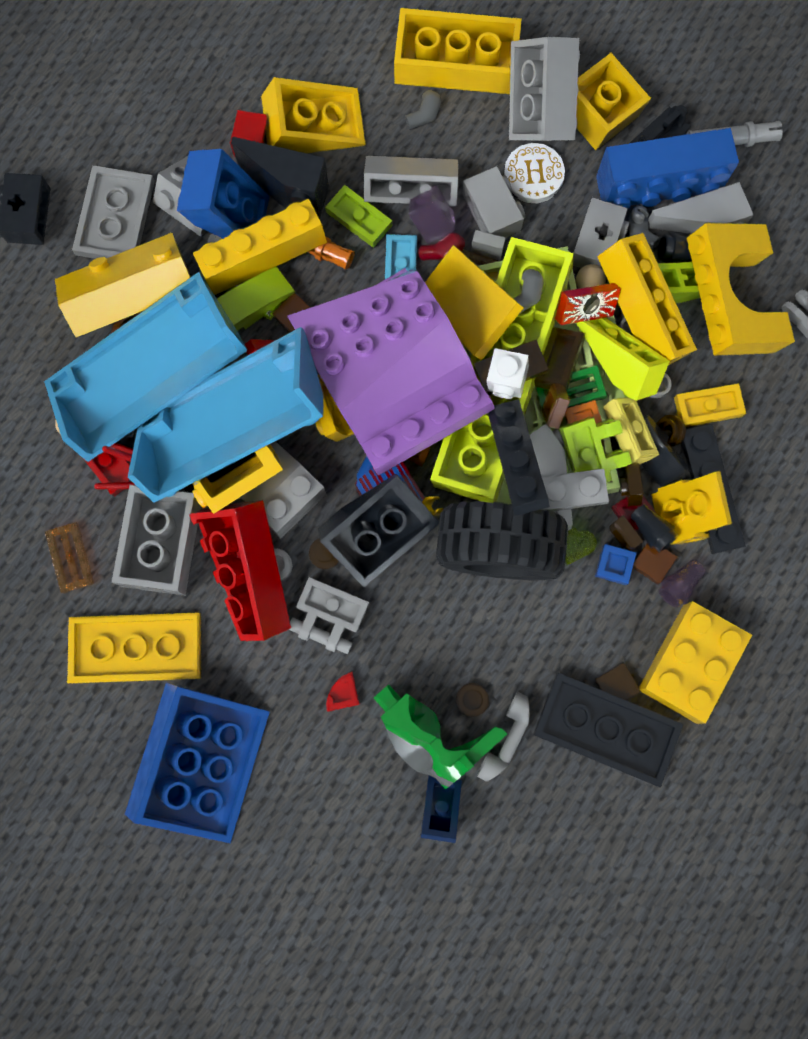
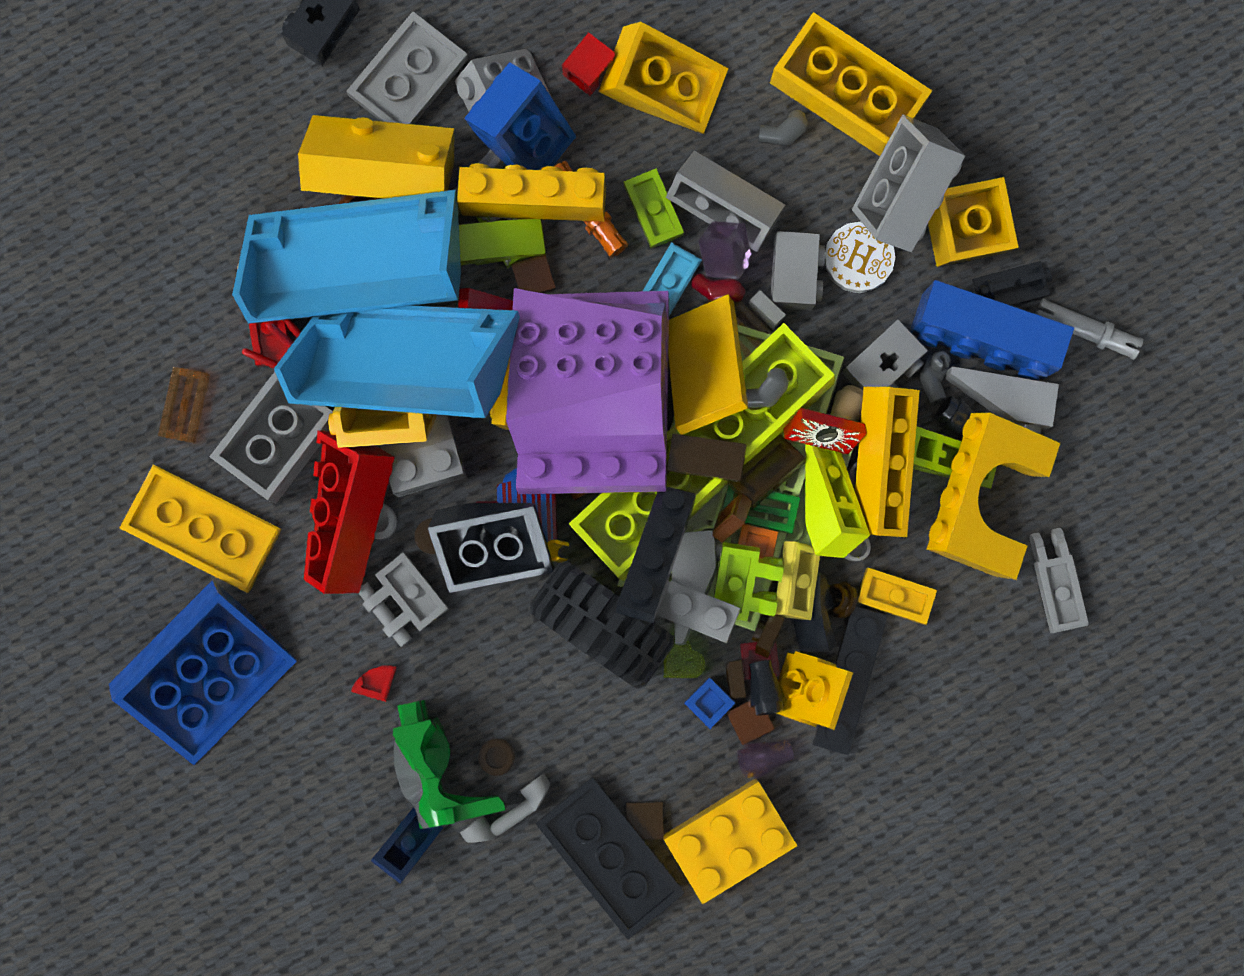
camera: 25 degrees right, 5 degrees up
black slope [231,137,329,220] -> none
white brick [487,348,529,399] -> none

